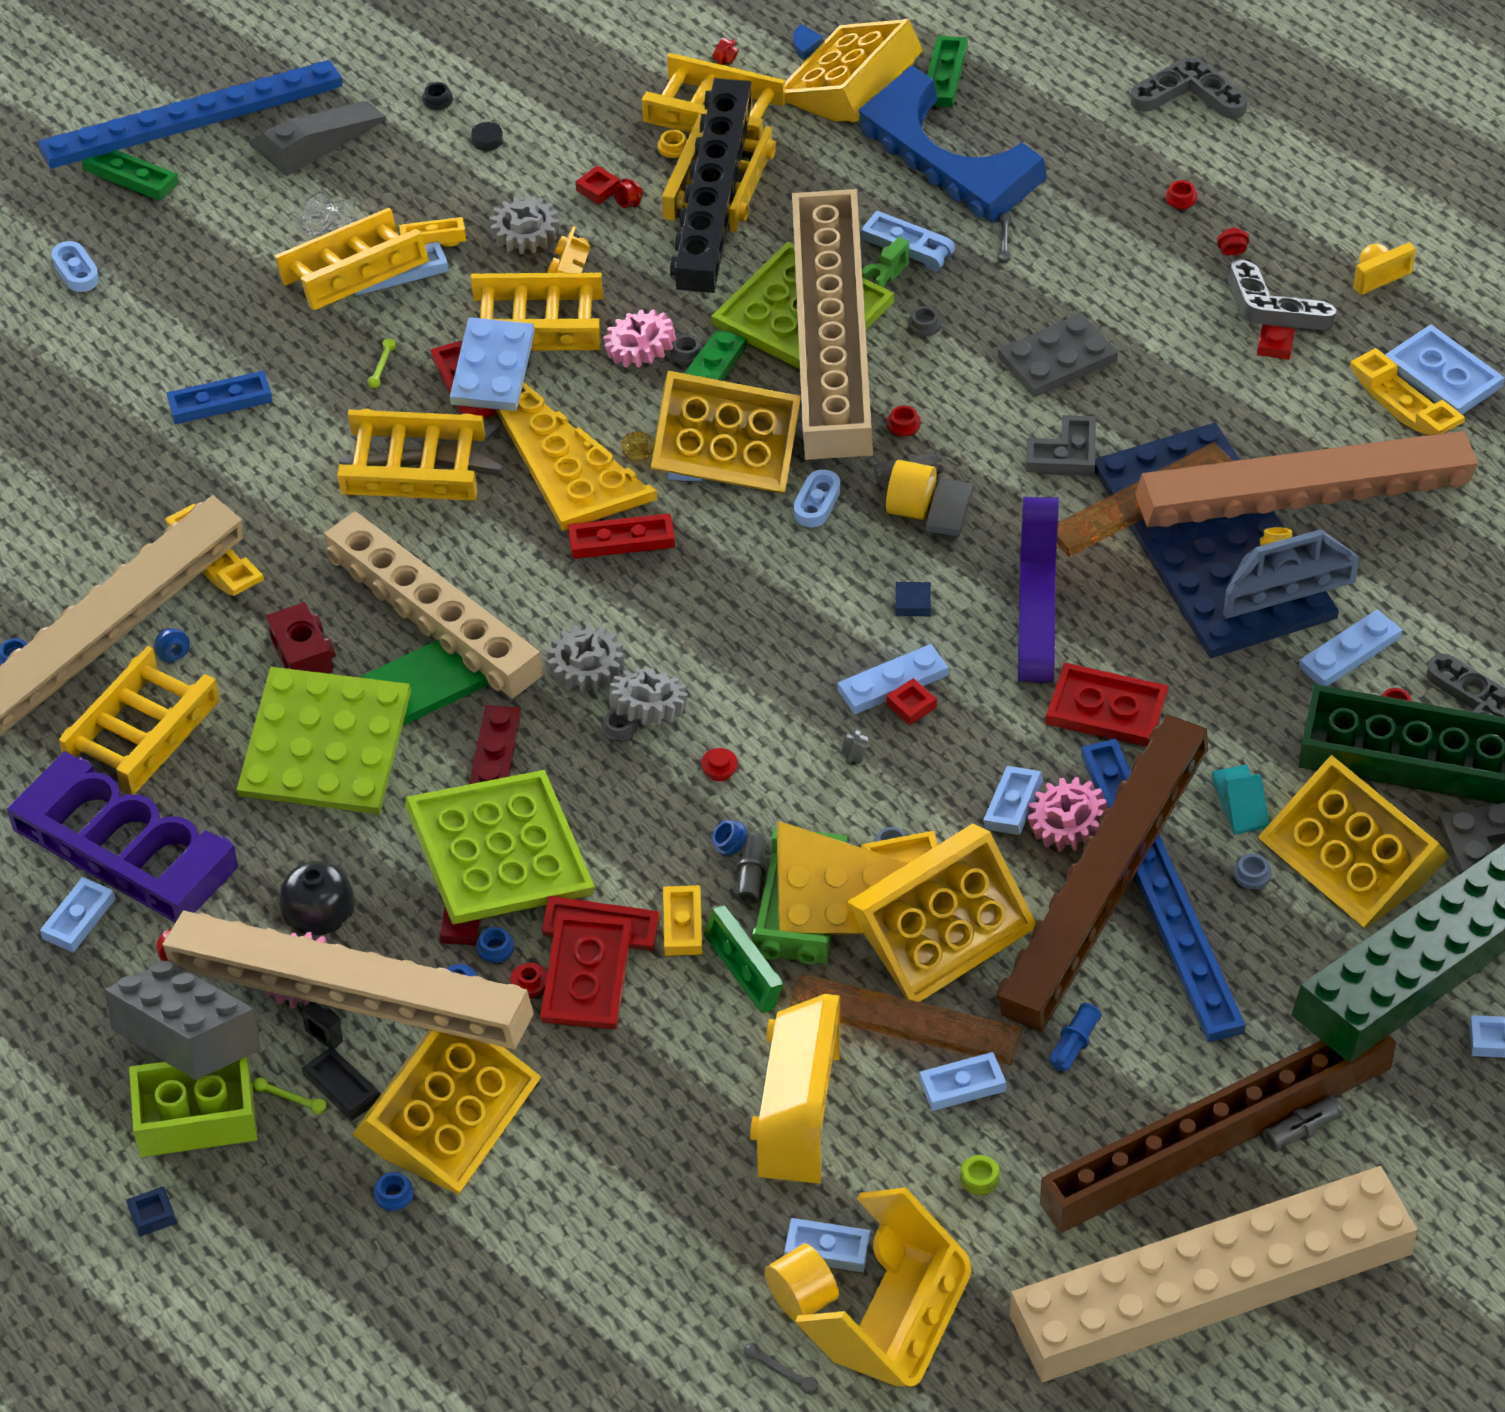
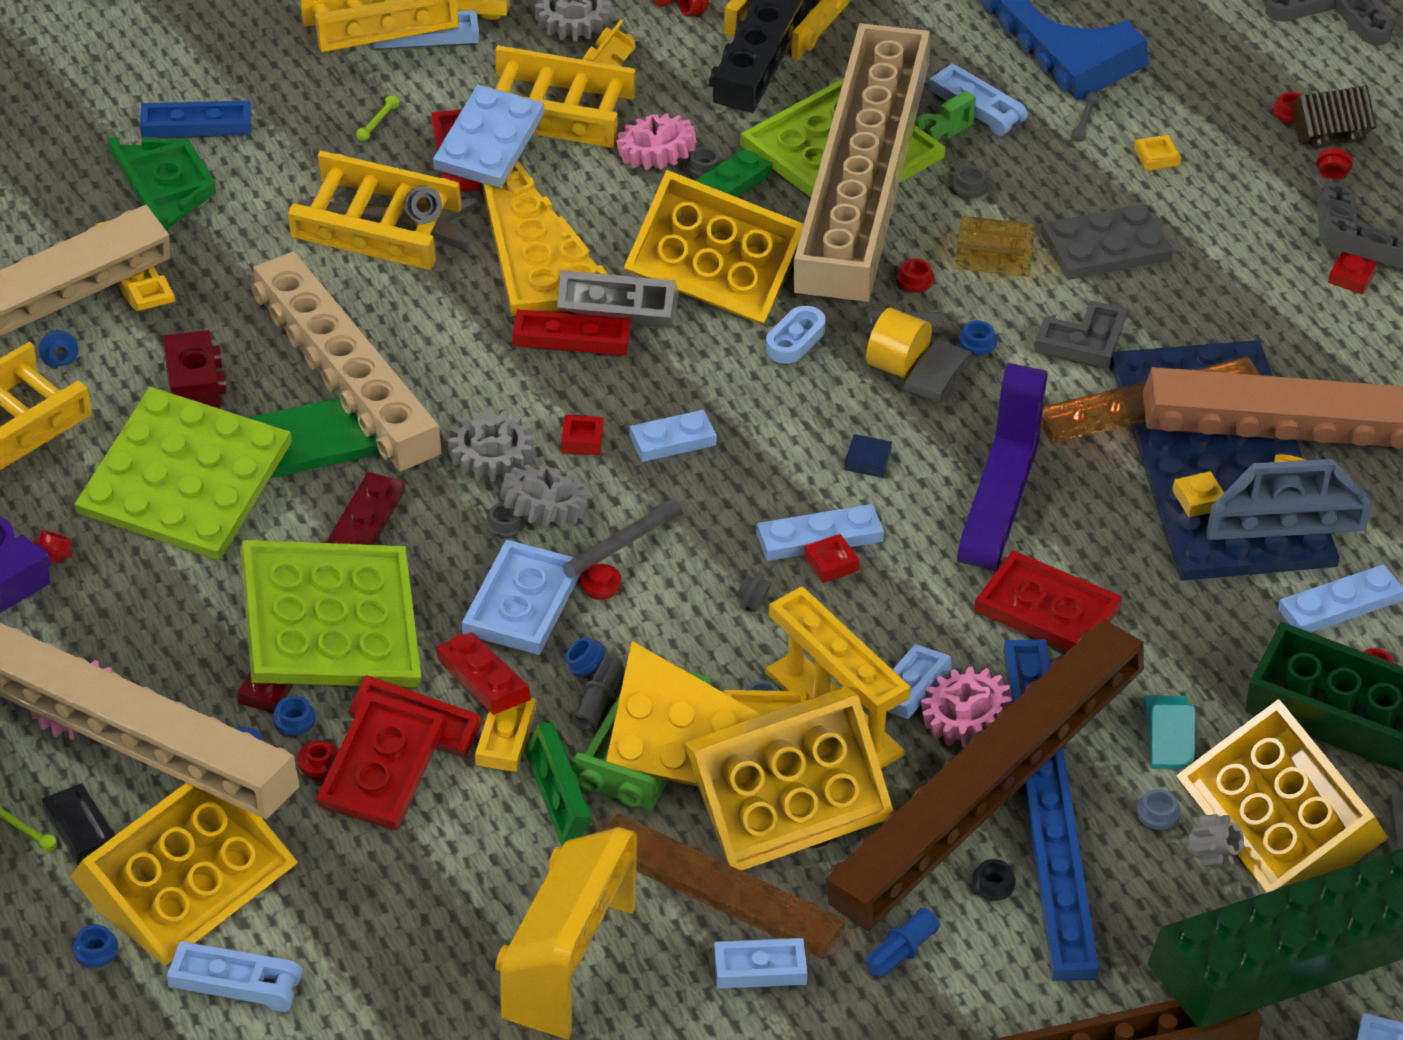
camera: 10 degrees right, 5 degrees down
black cylinder [279,861,355,935] -> none
black plate [301,1001,343,1049] -> none
clear yellow plate [621,431,655,461] -> none
none -> red plate [33,530,74,563]
none -> green wing [108,137,216,230]
none -> light blue plate [167,941,303,1012]
none -> plate [404,186,442,224]
none -> red plate [435,632,531,715]
none -> light blue plate [462,539,581,655]
none -> light grey slope [557,270,679,328]
none -> red plate [561,415,604,455]
none -> flat silver bar [563,499,682,578]
none -> light blue plate [629,410,717,462]
none -> yellow fence [765,586,911,769]
none -> clear yellow brick [955,216,1036,277]
none -> blue plate [959,320,997,355]
none -> black plate [972,859,1016,901]
none -> yellow tile [1134,135,1181,171]
none -> yellow plate [1172,471,1224,518]
none -> light grey gear [1189,814,1244,868]
none -> dark brown brick [1291,85,1377,149]

